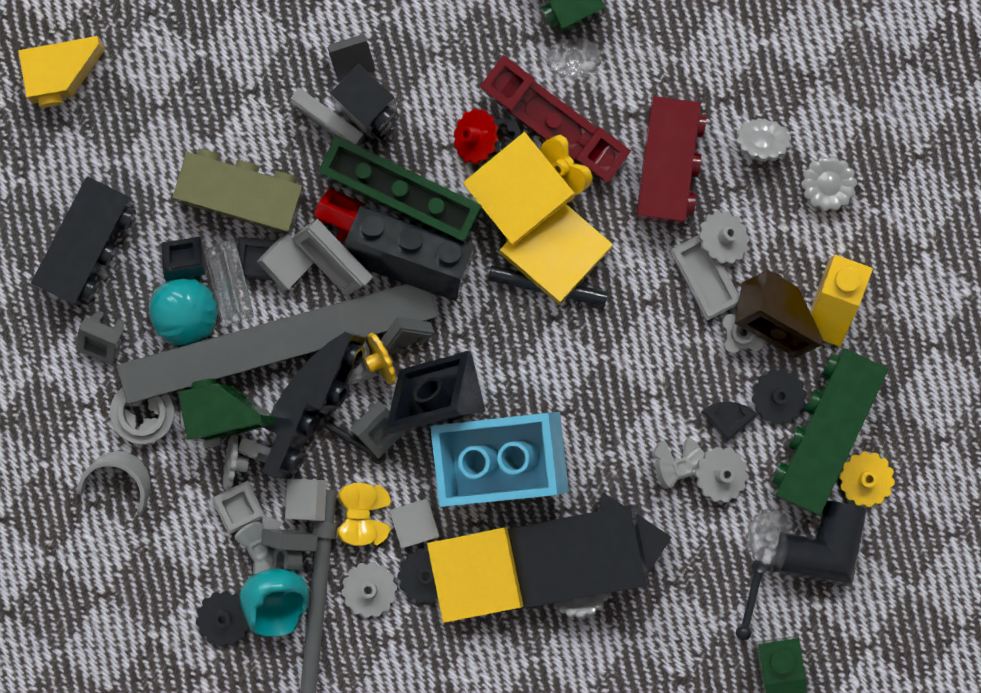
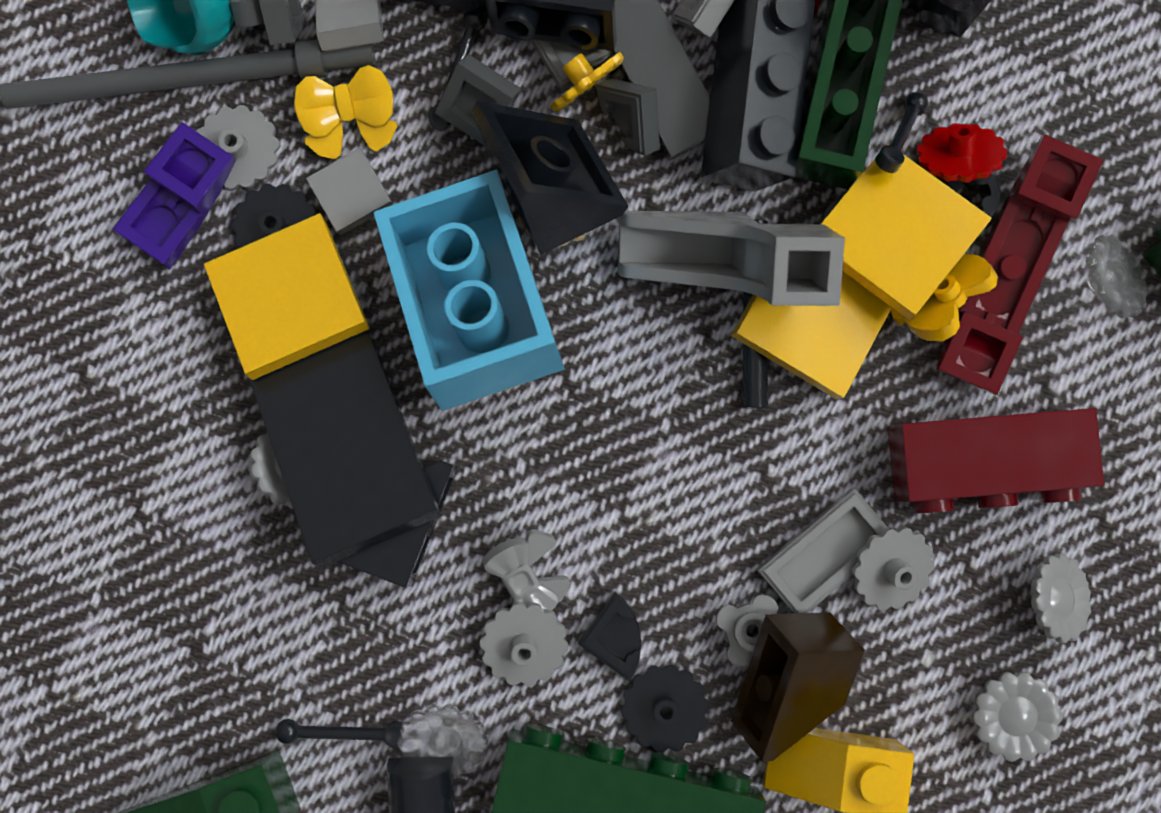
camera: 75 degrees right, 0 degrees up
none -> dark purple slope [112,122,236,270]
none -> light grey arch [618,211,845,306]
none -> black hinge [875,92,929,173]

